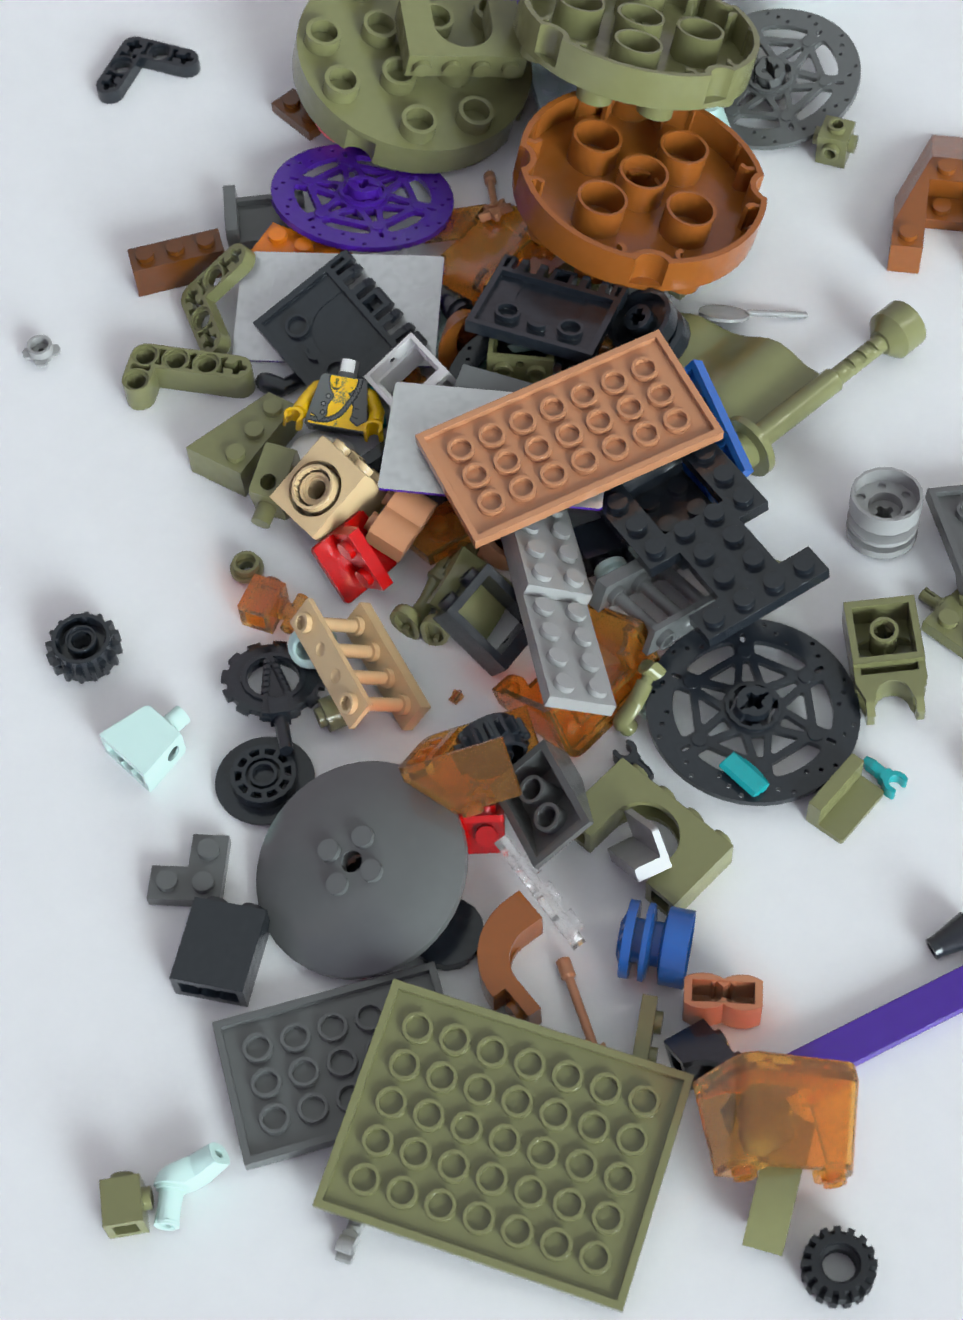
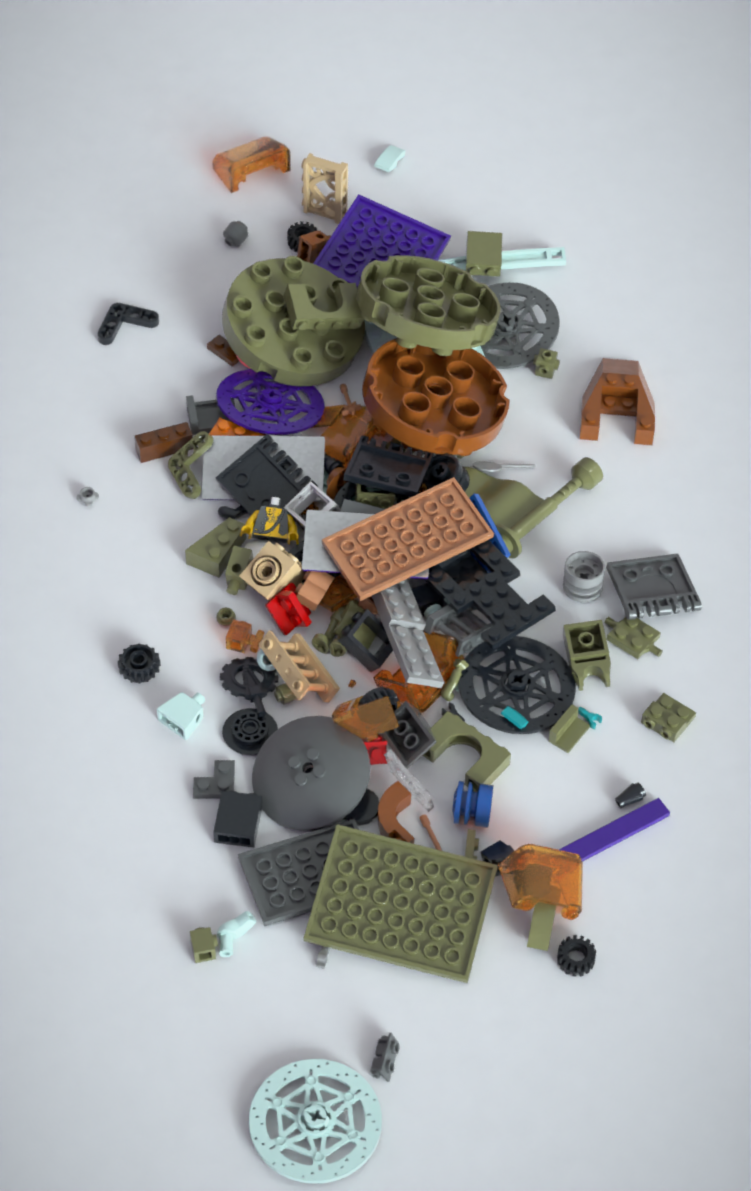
camera: 10 degrees left, 5 degrees down
olive beam [121,343,256,410] -> none
light grey panel [607,808,672,882] -> none
nougat brick [682,972,763,1029] -> none

